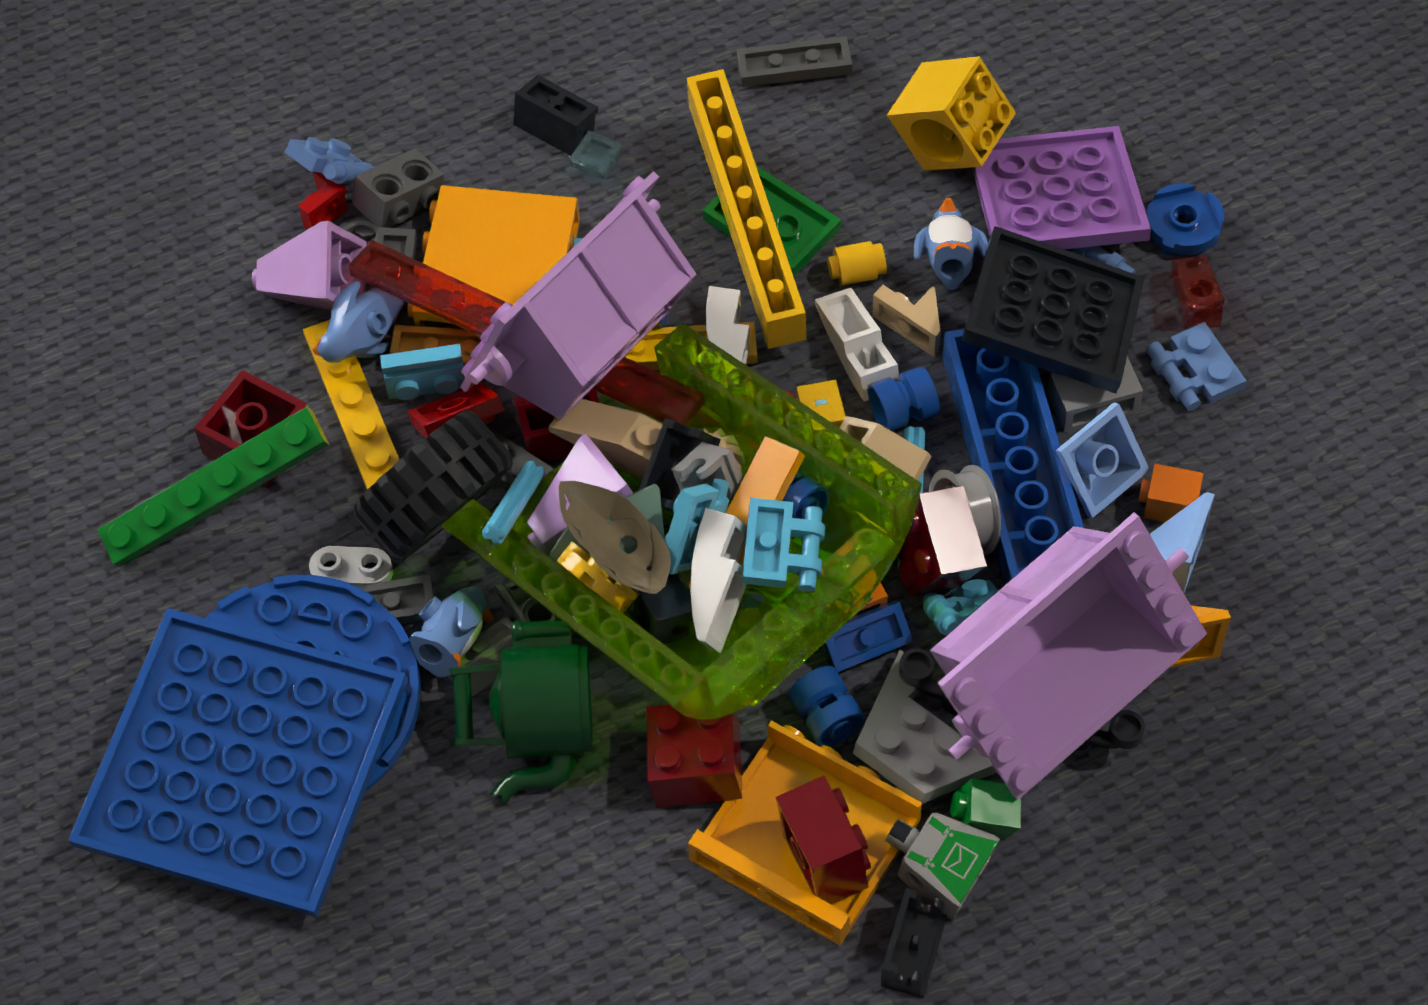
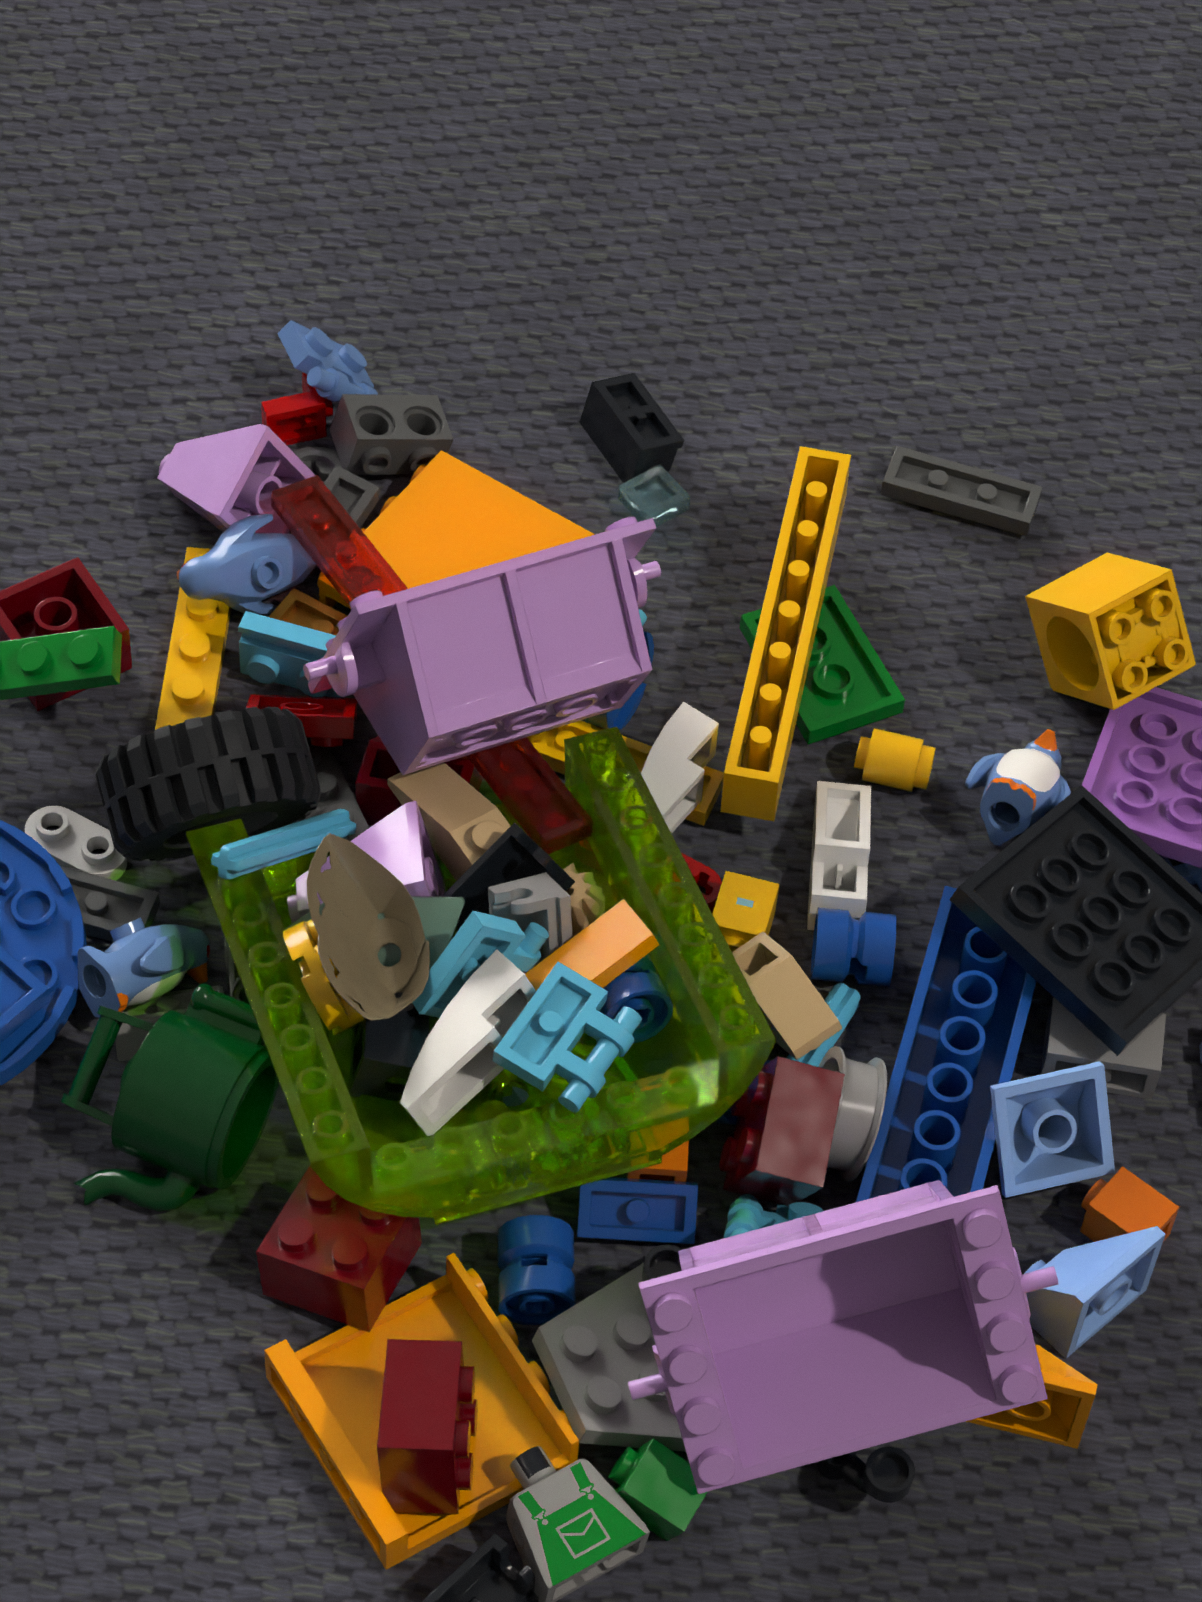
camera: 20 degrees right, 5 degrees down
tan slope [872,285,941,357] -> none

